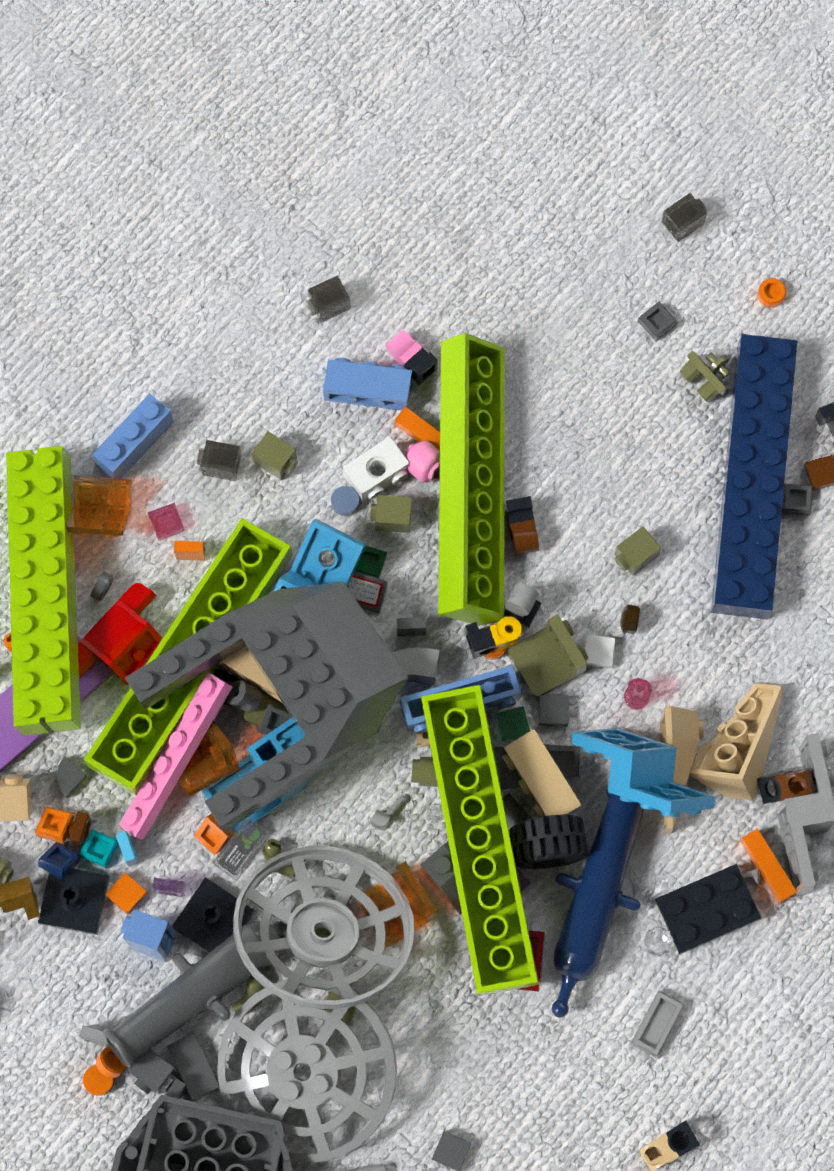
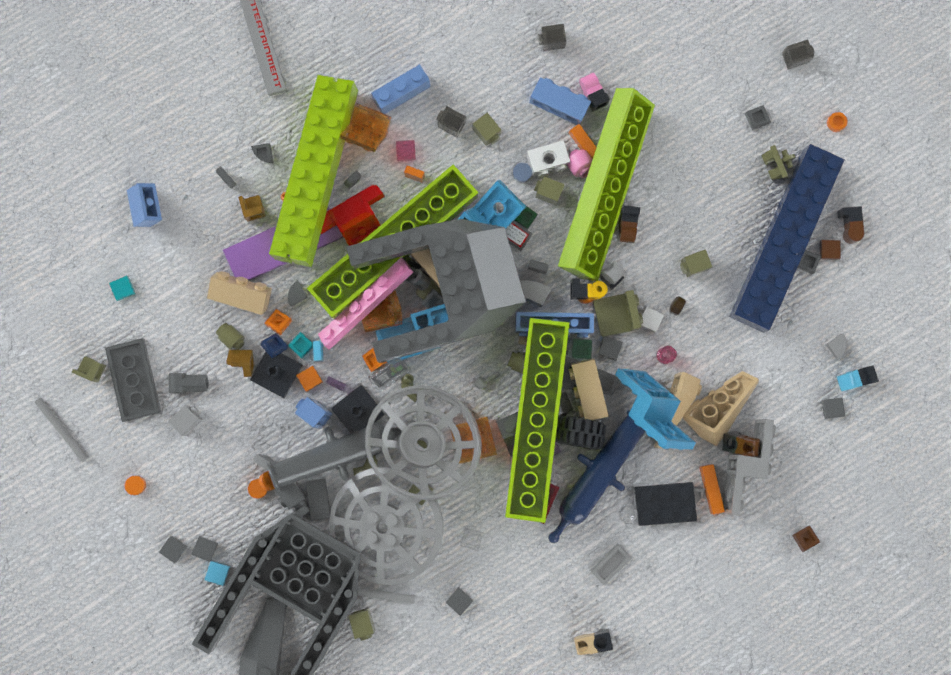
camera: 10 degrees right, 10 degrees up
reddish brown tile [69,811,92,847] -> none

